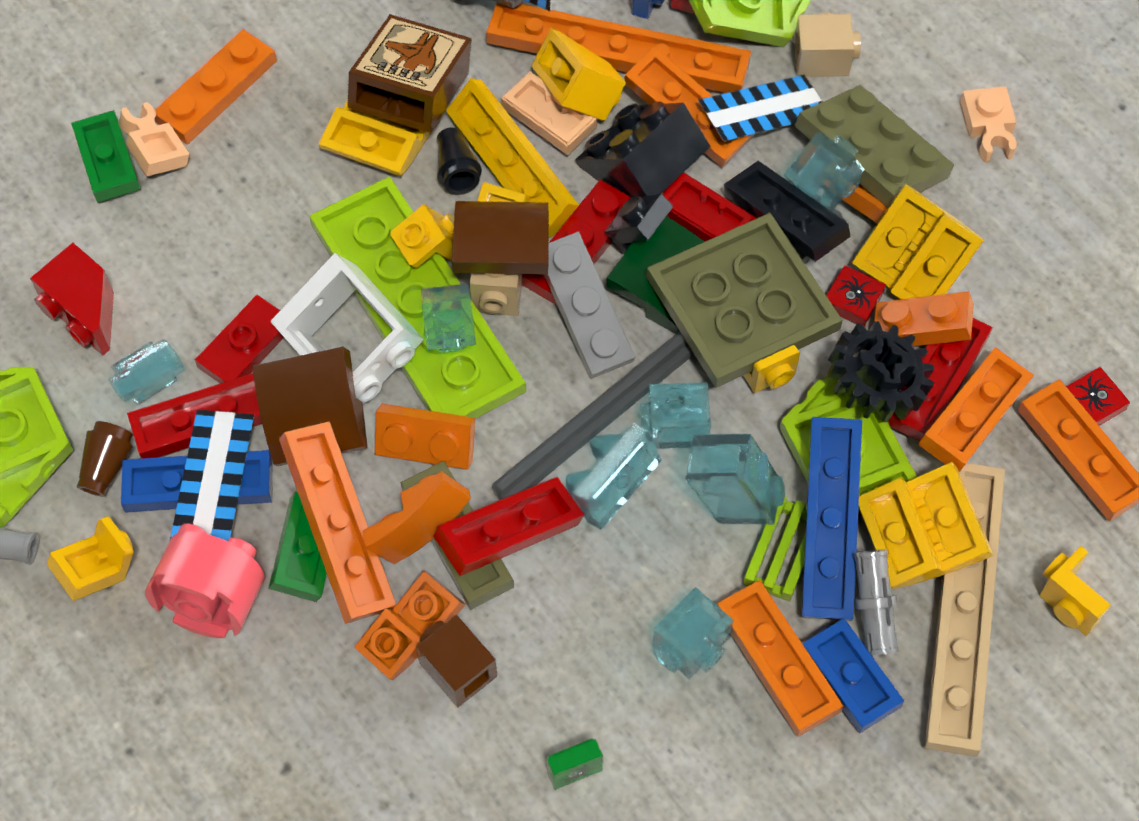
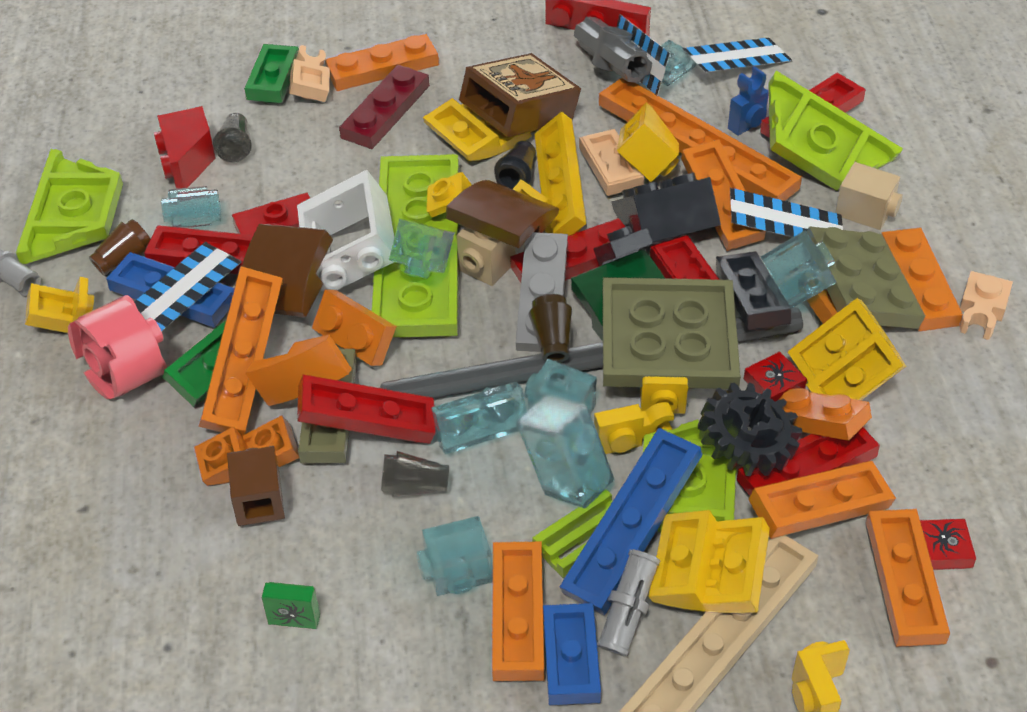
camera: 30 degrees right, 15 degrees down
none -> clear smoke cone [213,113,252,163]
none -> dark red plate [339,64,430,149]
none -> clear smoke cone [381,451,449,497]
none -> dark brown cone [528,294,572,363]
none -> yellow plate [593,402,674,456]
none -> orange plate [881,227,963,332]

